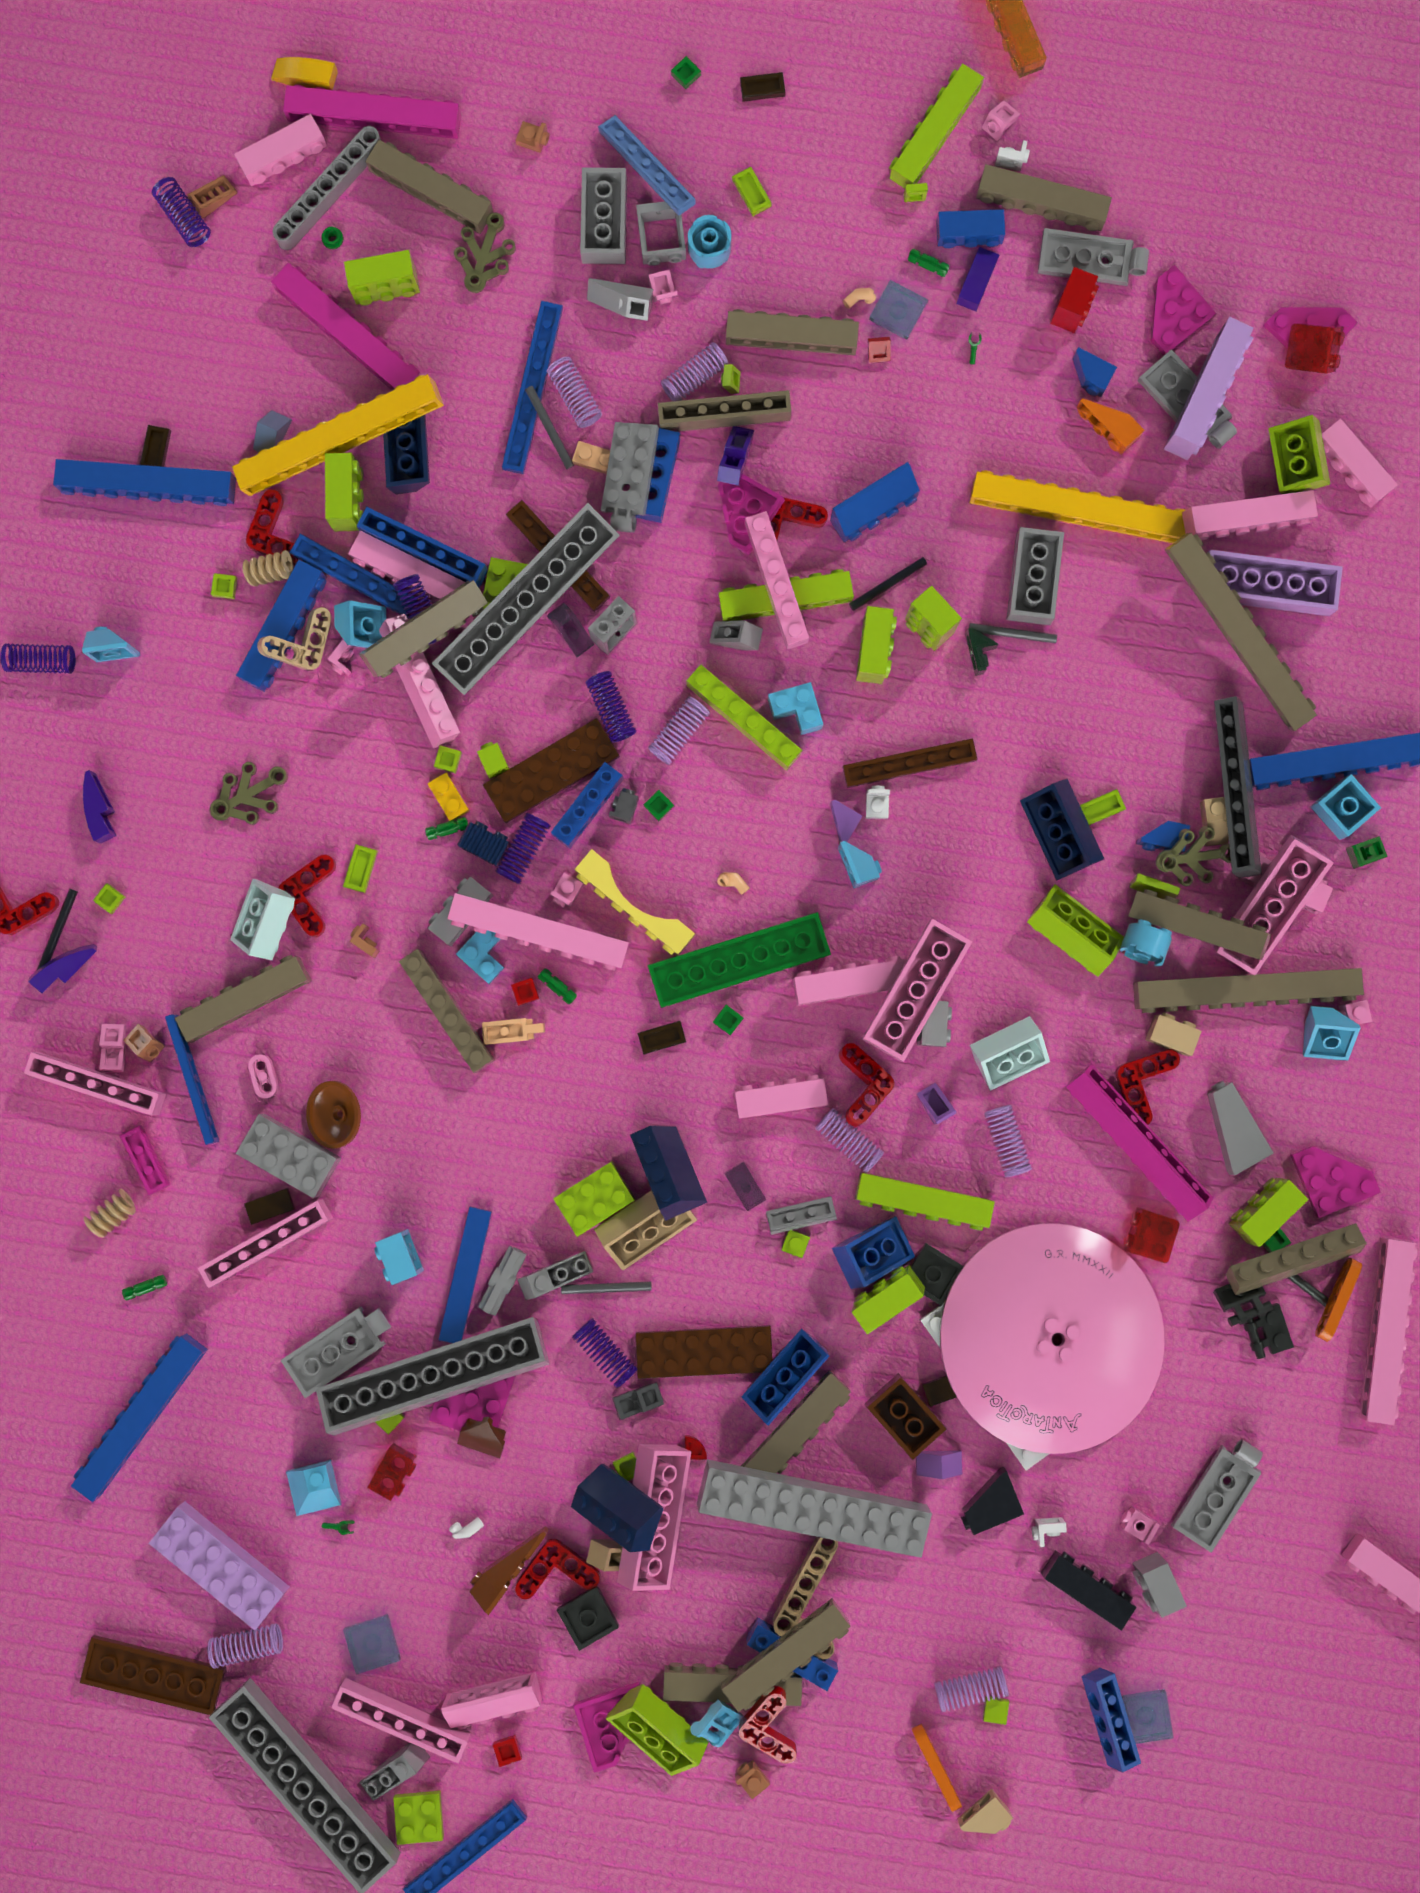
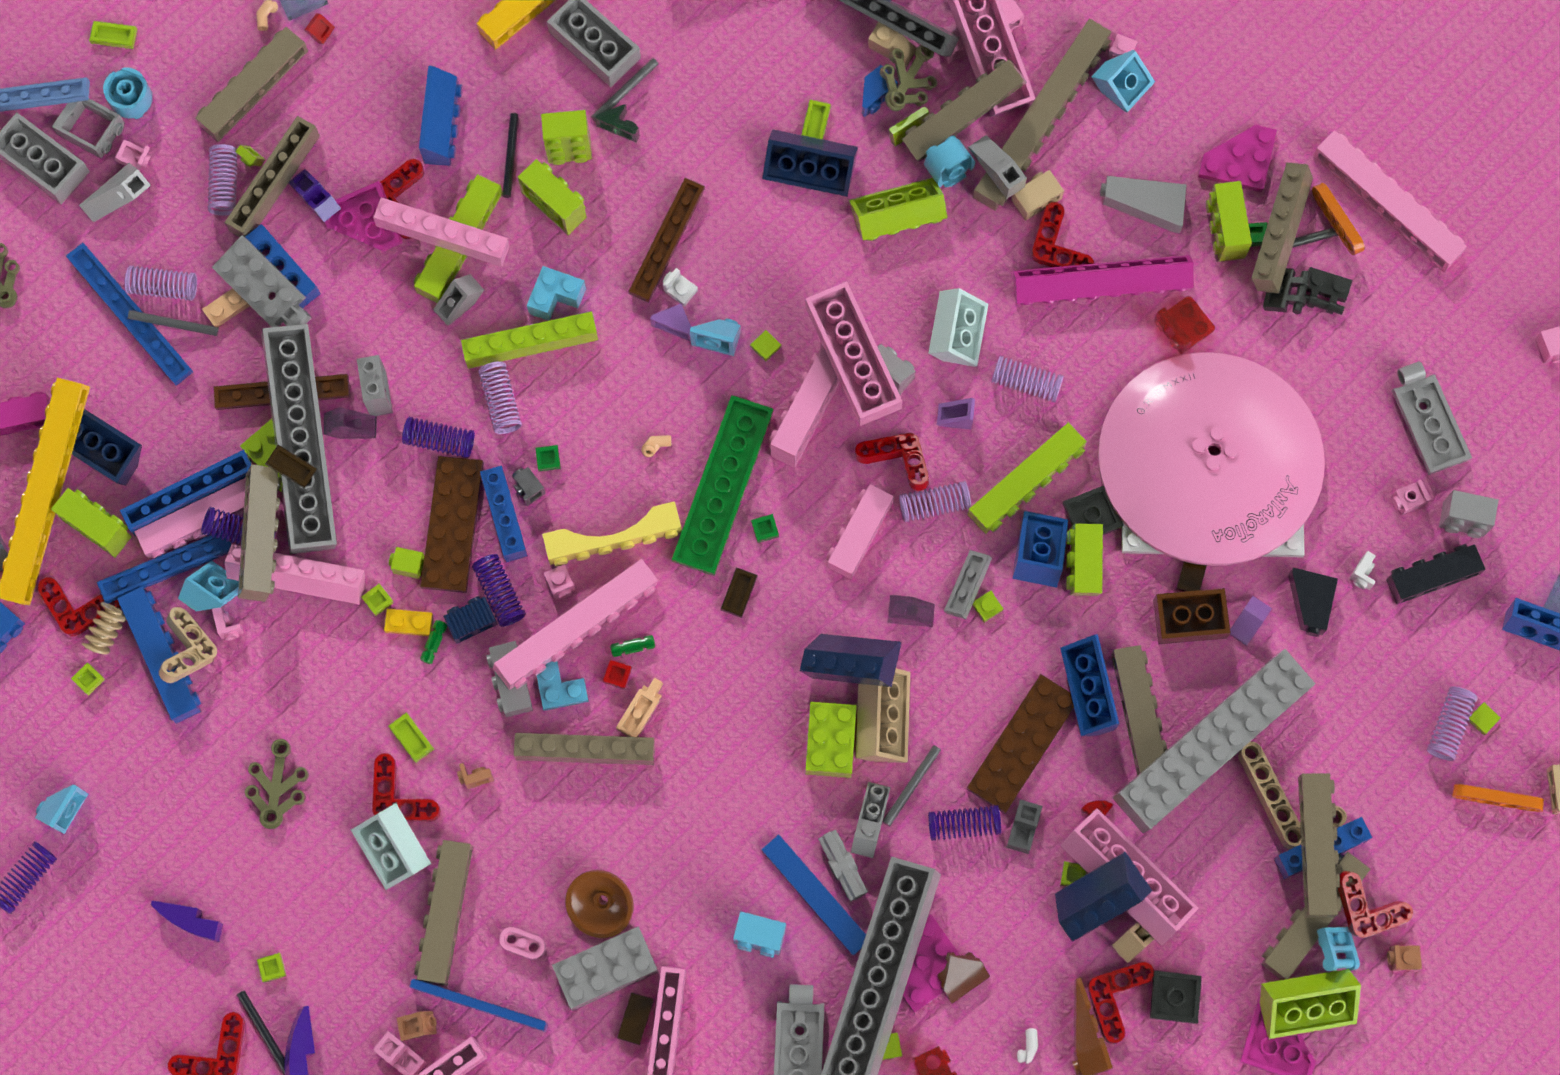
camera: 55 degrees left, 10 degrees down
none -> dark brown tile [265,445,317,489]
none -> lime tile [750,330,782,362]
none -> light grey slope [968,135,1027,199]

